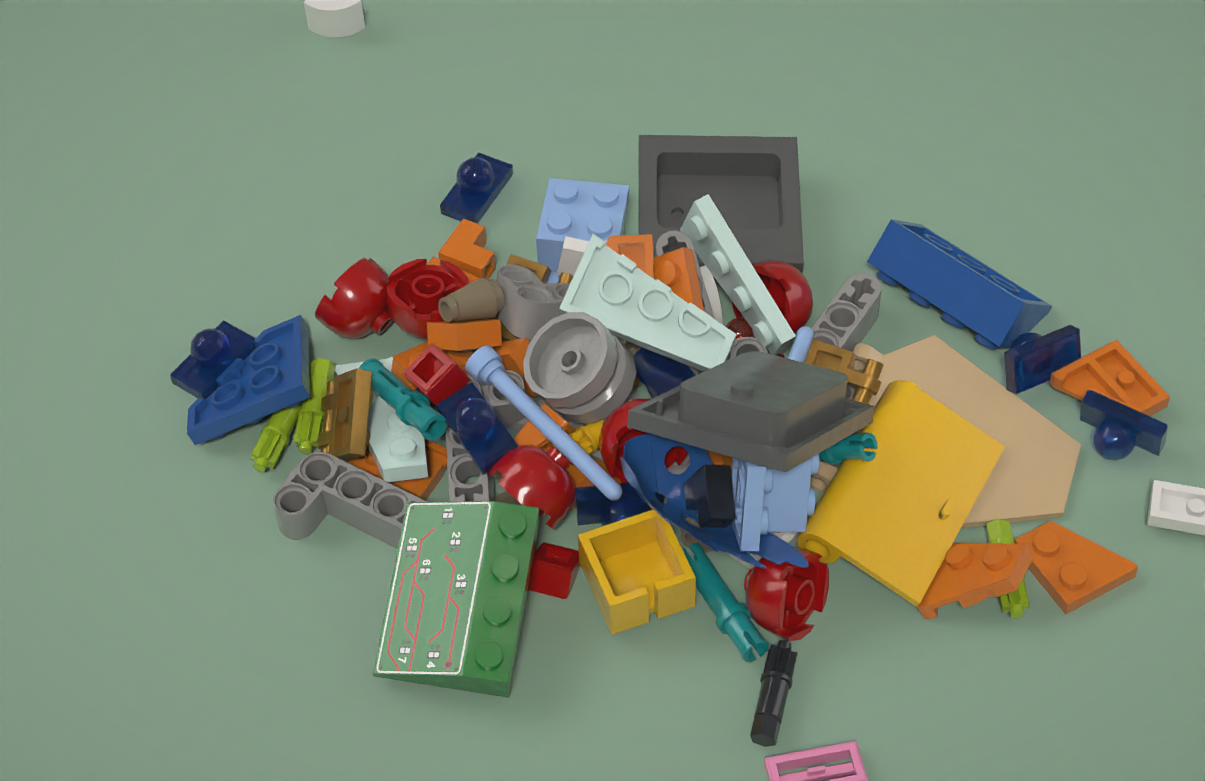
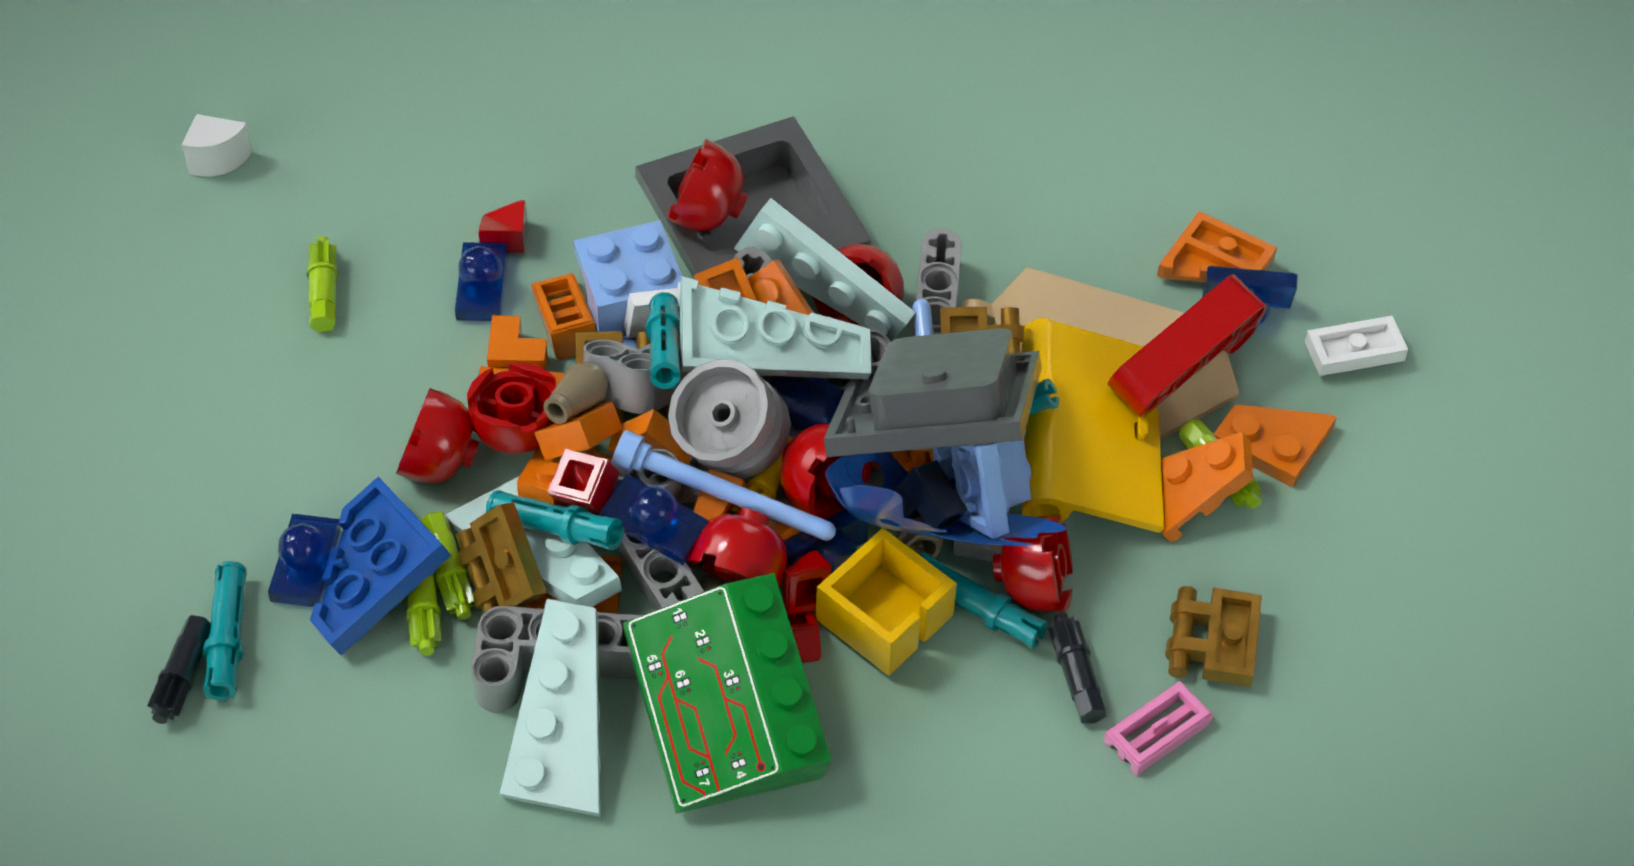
camera: 30 degrees left, 0 degrees up
blue slope [867,219,1052,350] -> none
clear blue tile [1004,325,1081,395] -> none
none -> black piece [147,615,211,724]
none -> teal pin [203,561,247,701]
none -> lime piece [307,236,338,333]
none -> red slope [478,200,527,253]
none -> light aqua wing [499,599,601,817]
none -> orange slope [531,273,596,360]
none -> teal pin [646,292,681,389]
none -> red cylinder [666,138,748,232]
none -> red slope [782,551,831,616]
none -> red beam [1108,274,1267,417]
none -> pearl gold plate [1165,586,1262,687]

